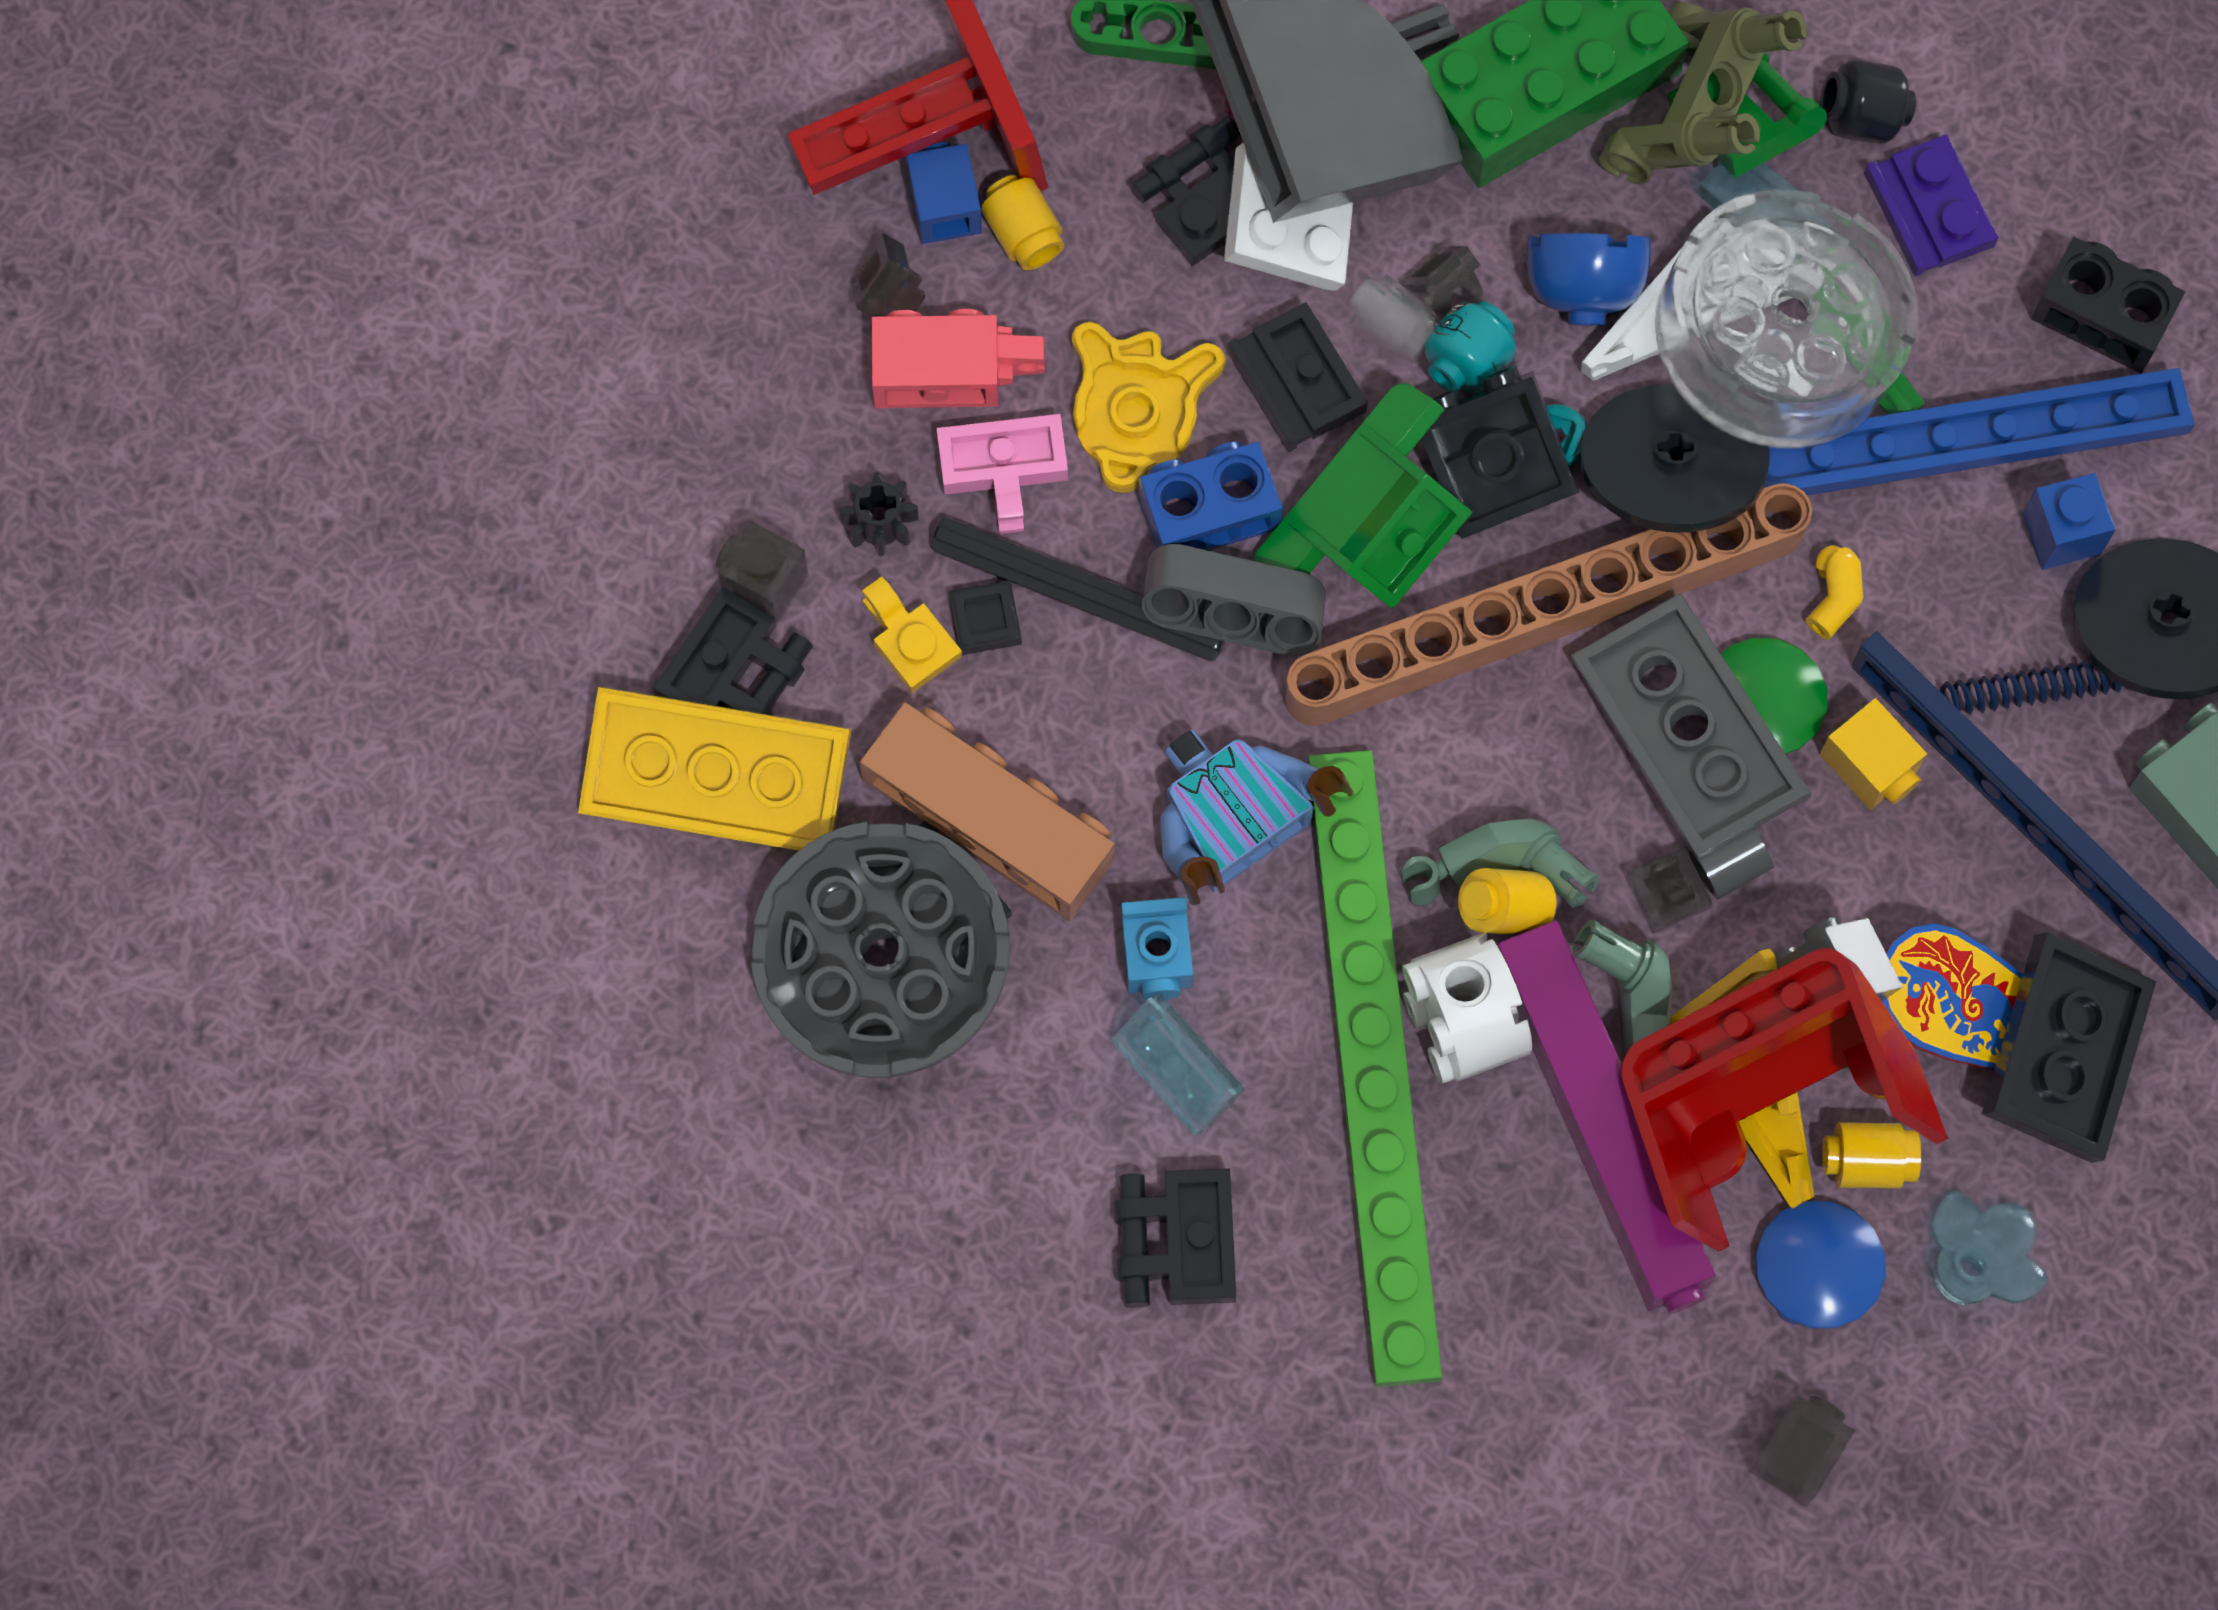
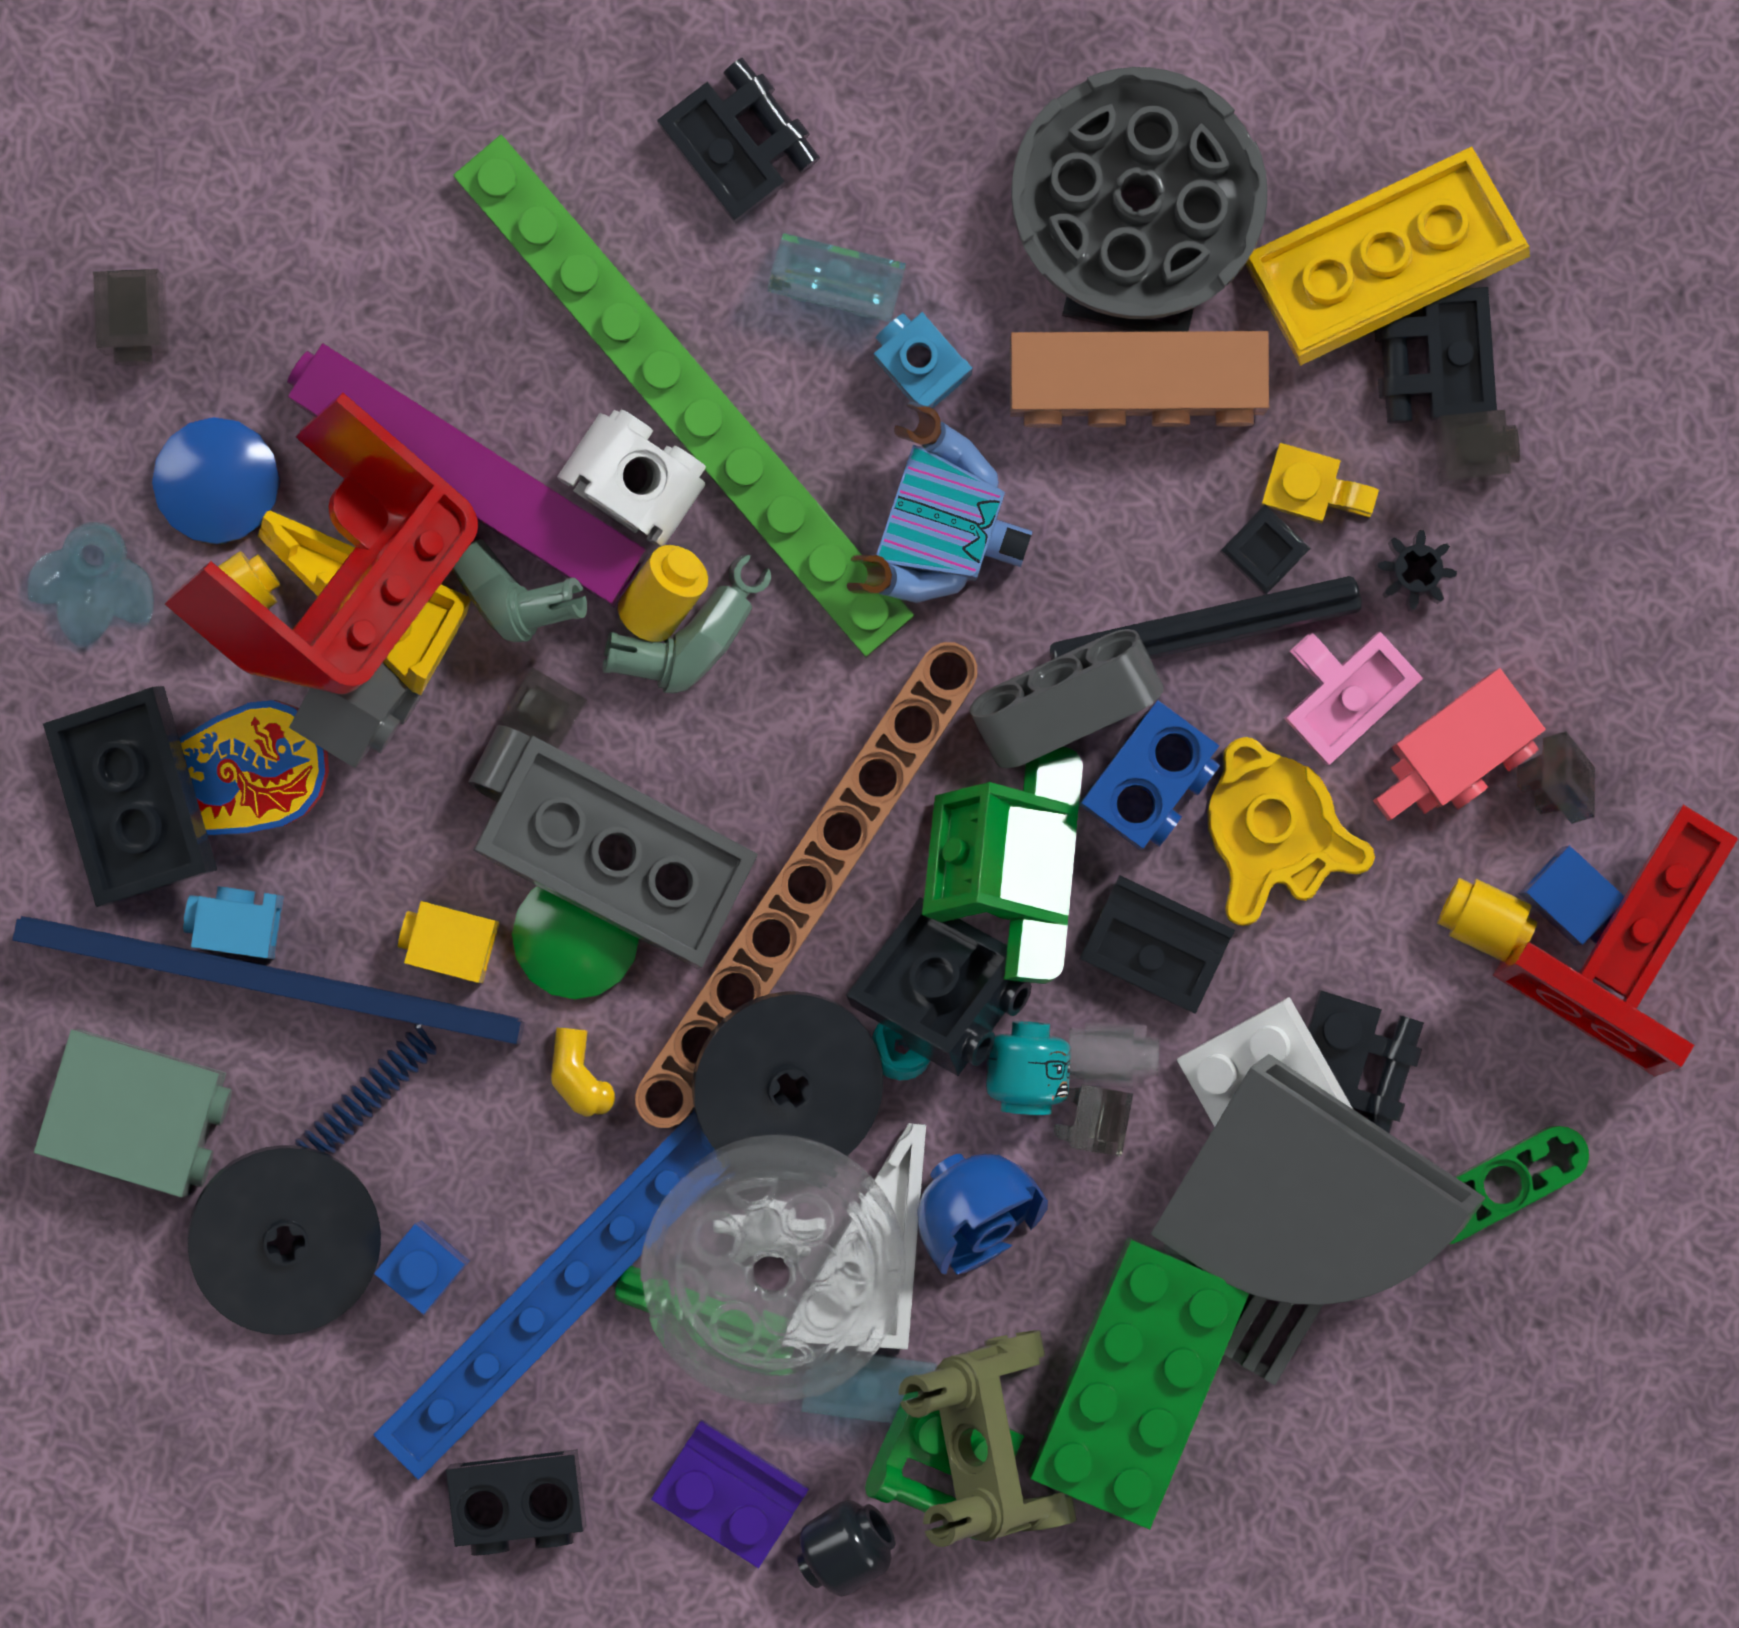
camera: 145 degrees right, 15 degrees up
none -> dark azure brick [183,886,284,959]

